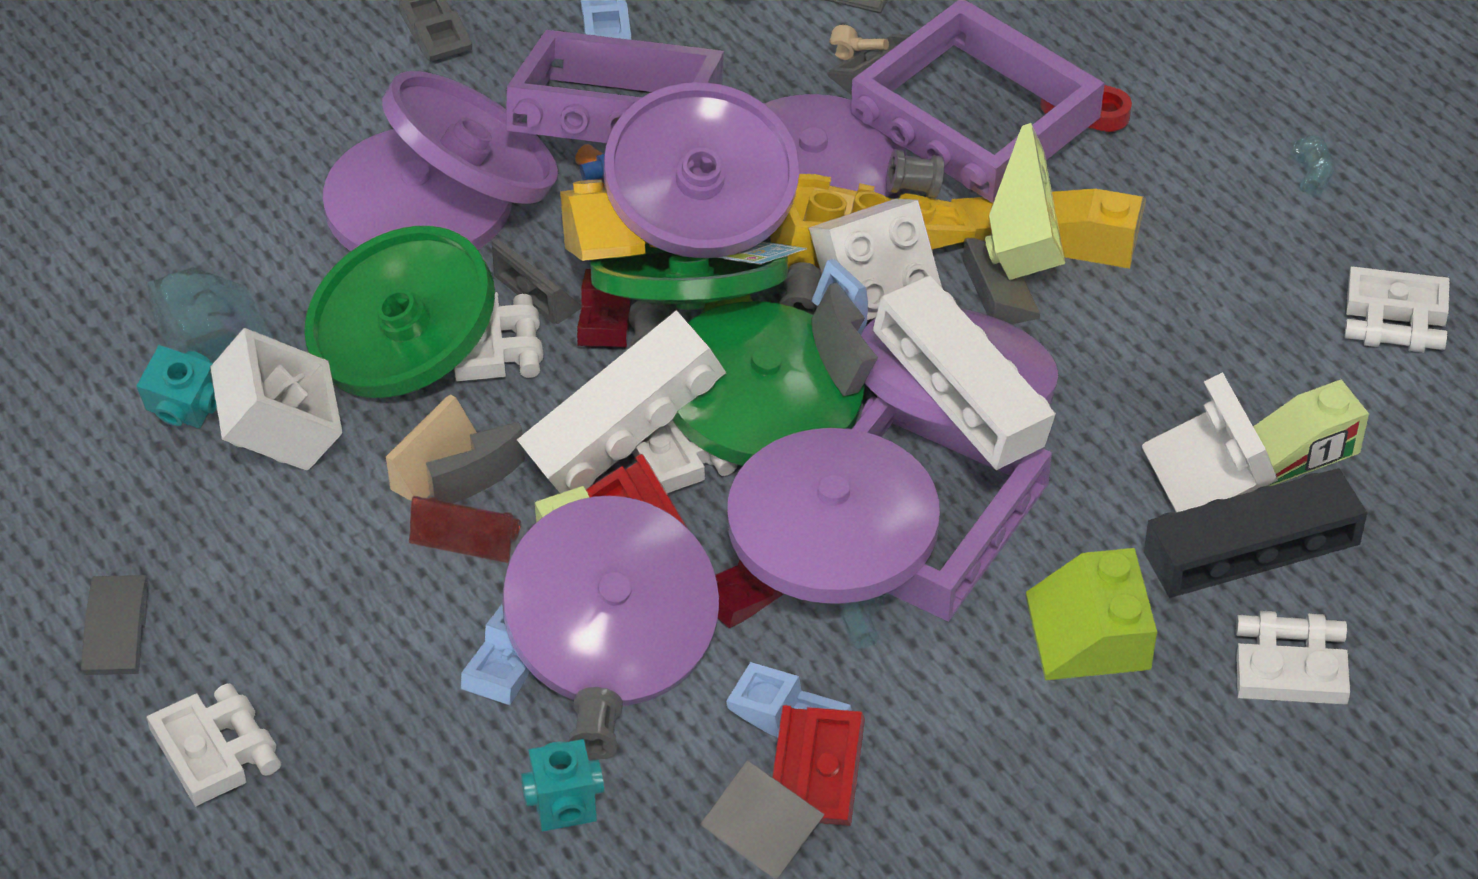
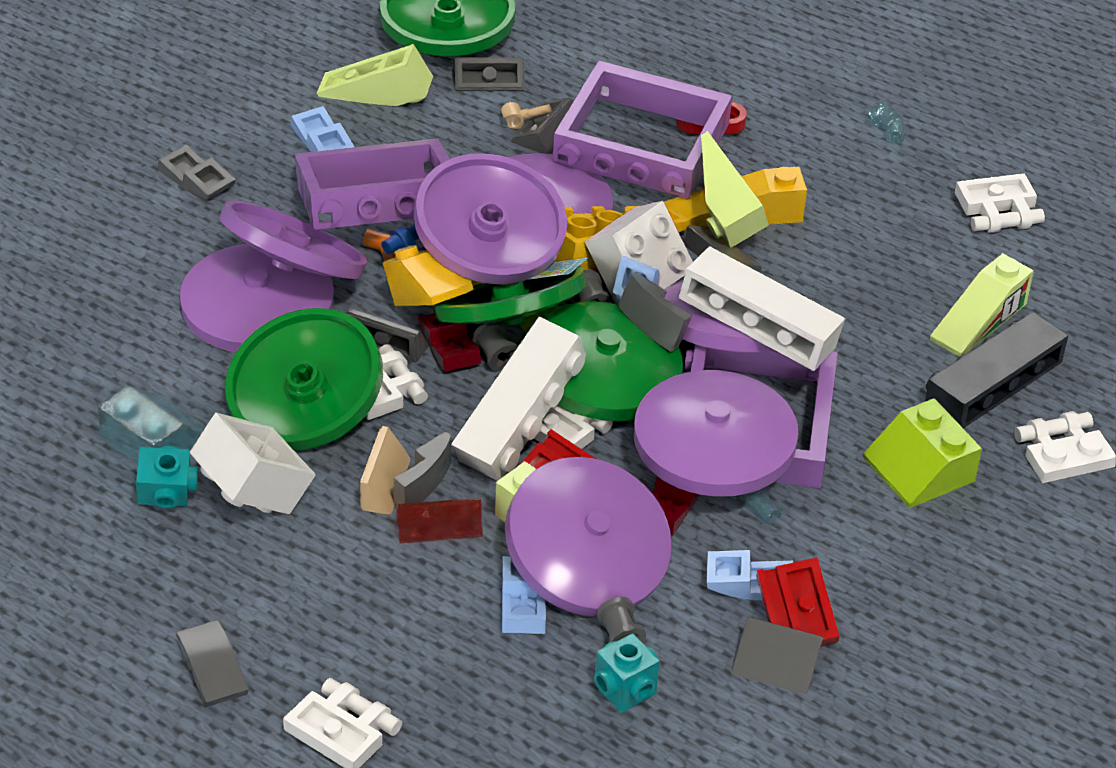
camera: 25 degrees left, 5 degrees down
dark grey bush [886,149,944,198] -> none
white bracket [1142,372,1278,512] -> none

